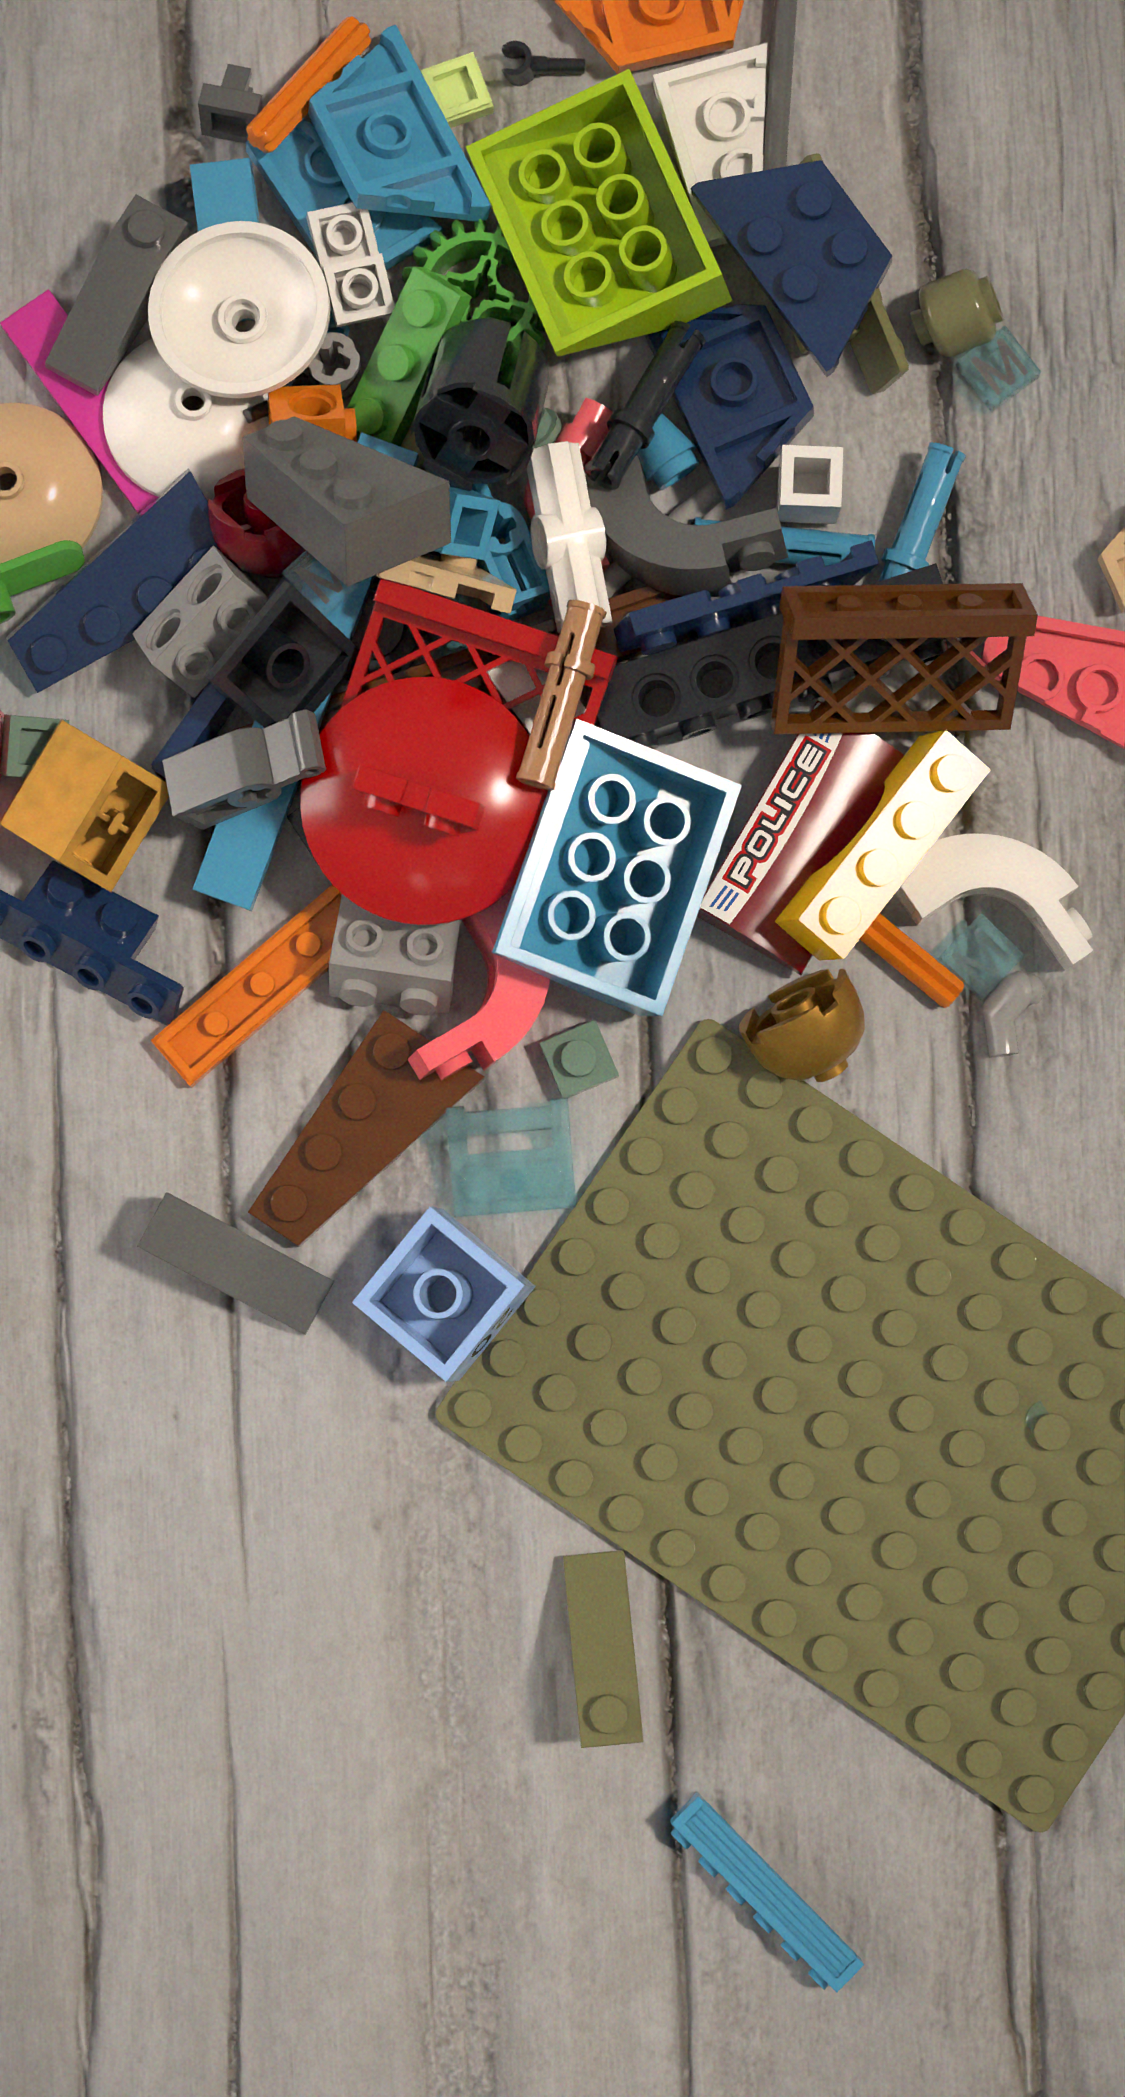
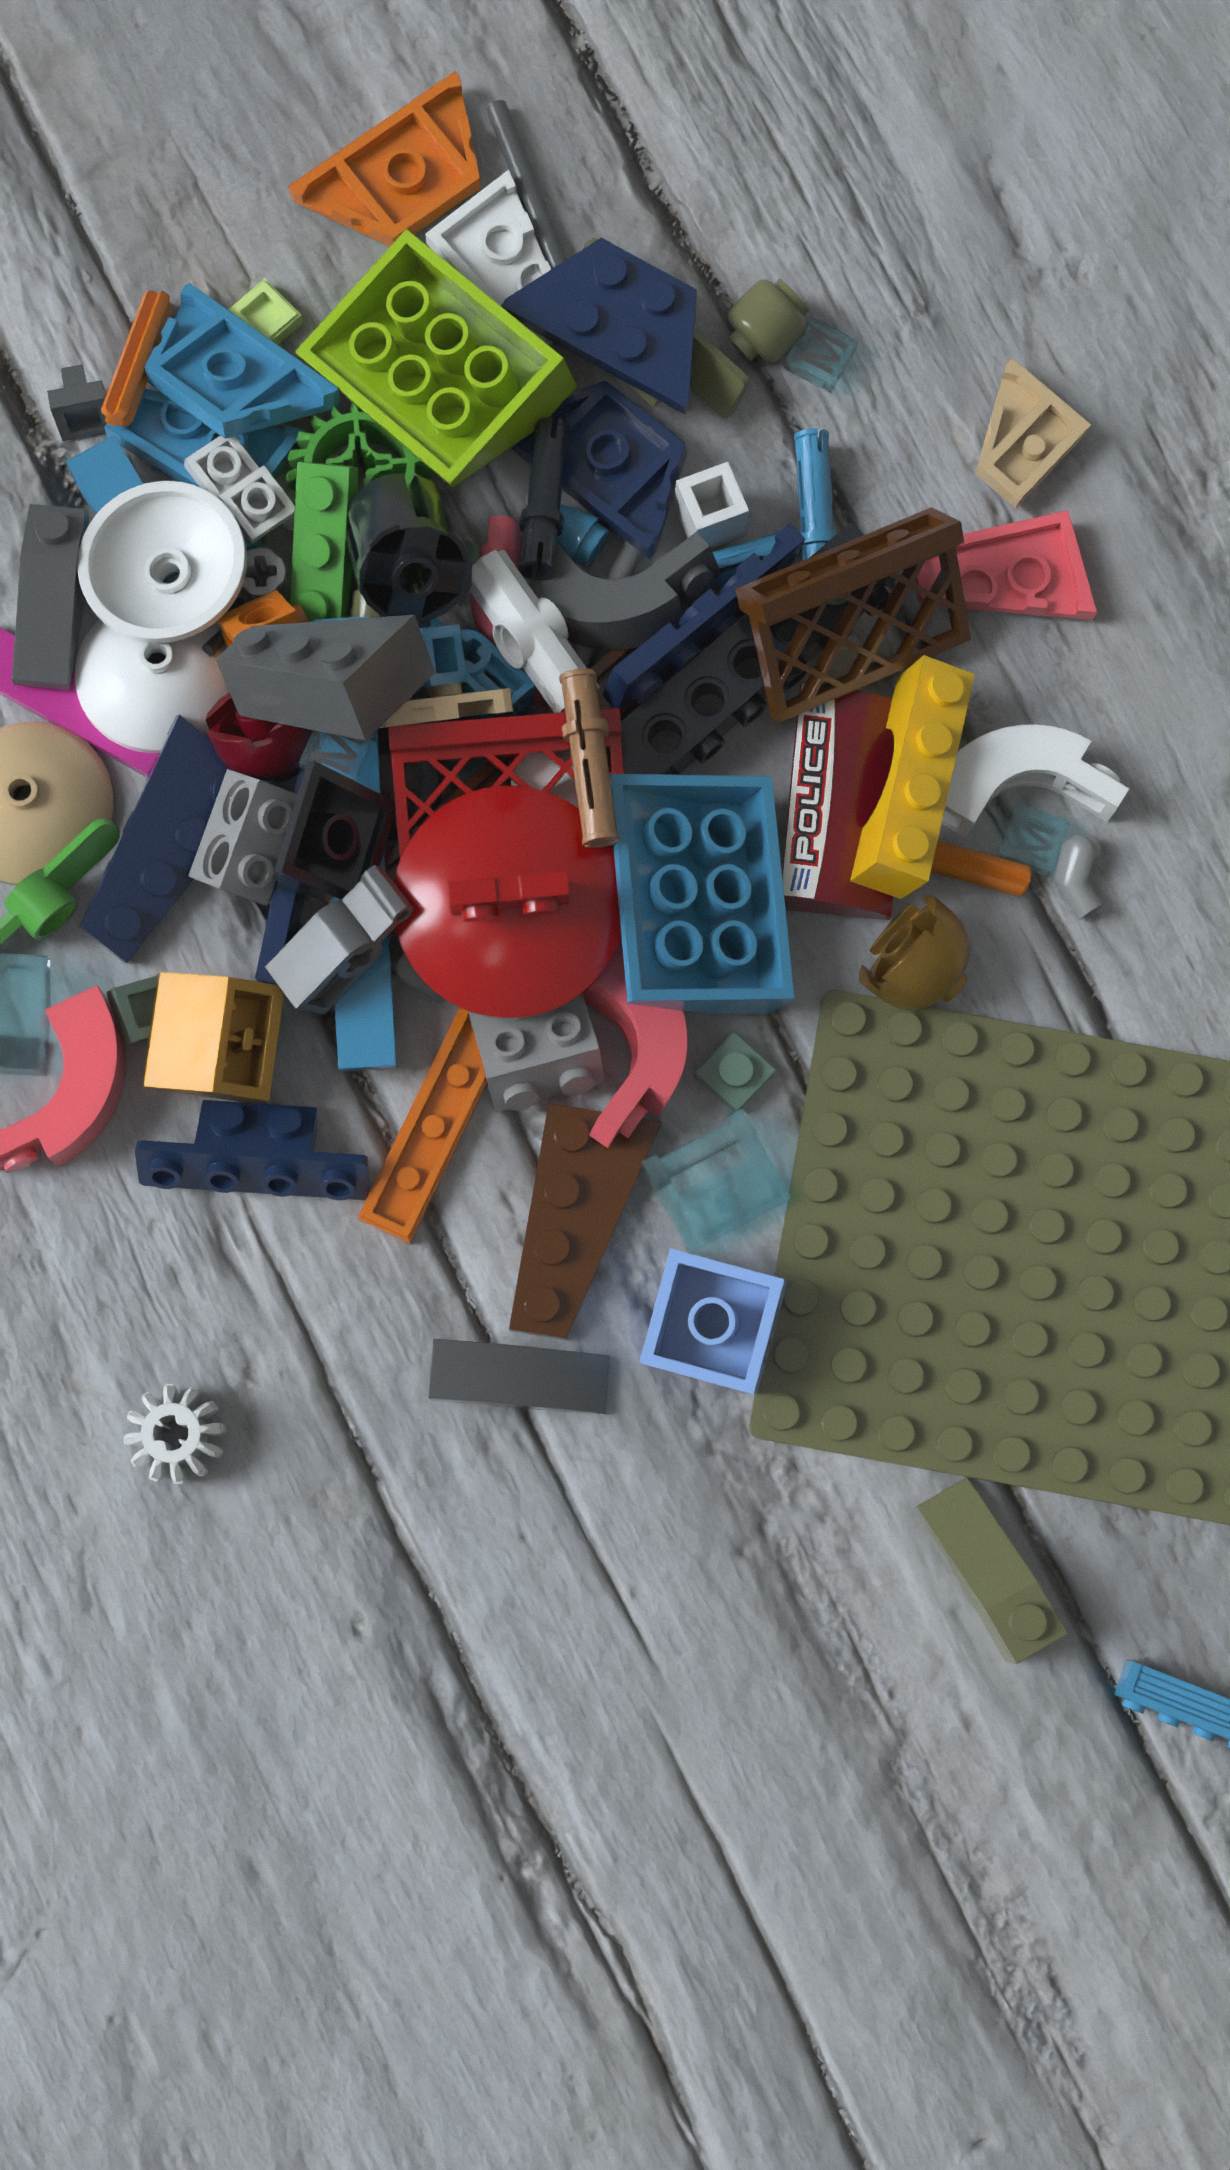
camera: 30 degrees left, 5 degrees down
black hand [501,40,585,86] -> none

